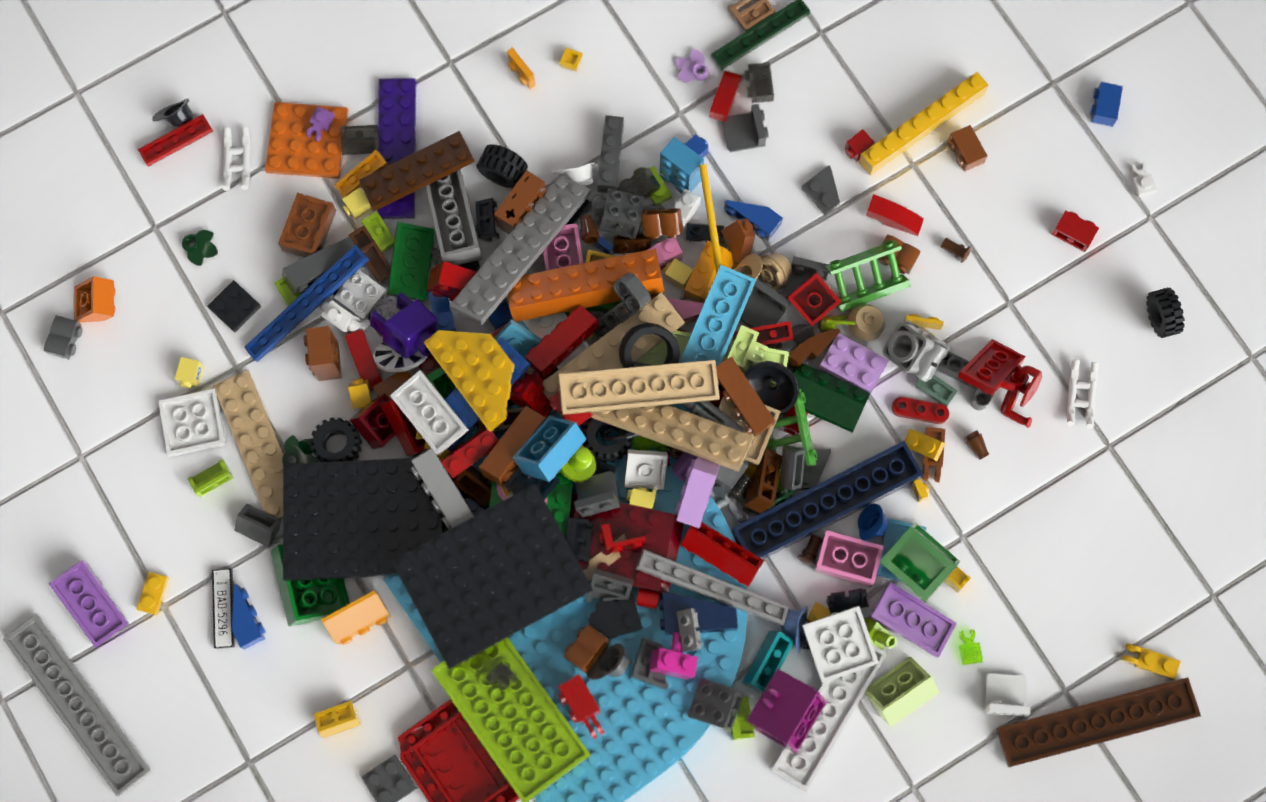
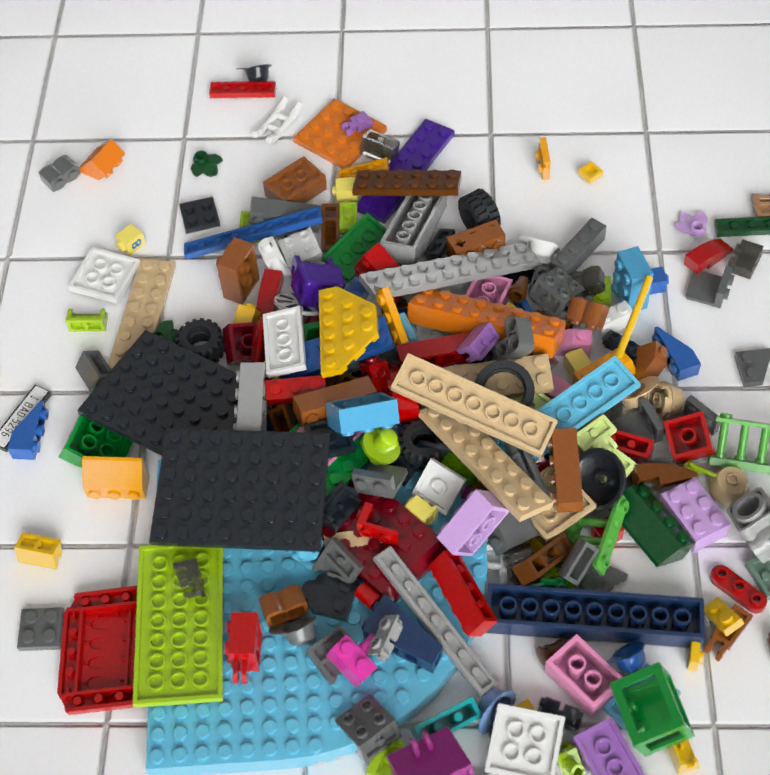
camera: 35 degrees right, 20 degrees down
none -> light orange plate [376,286,408,345]
none -> medium lavender hinge [456,322,500,362]

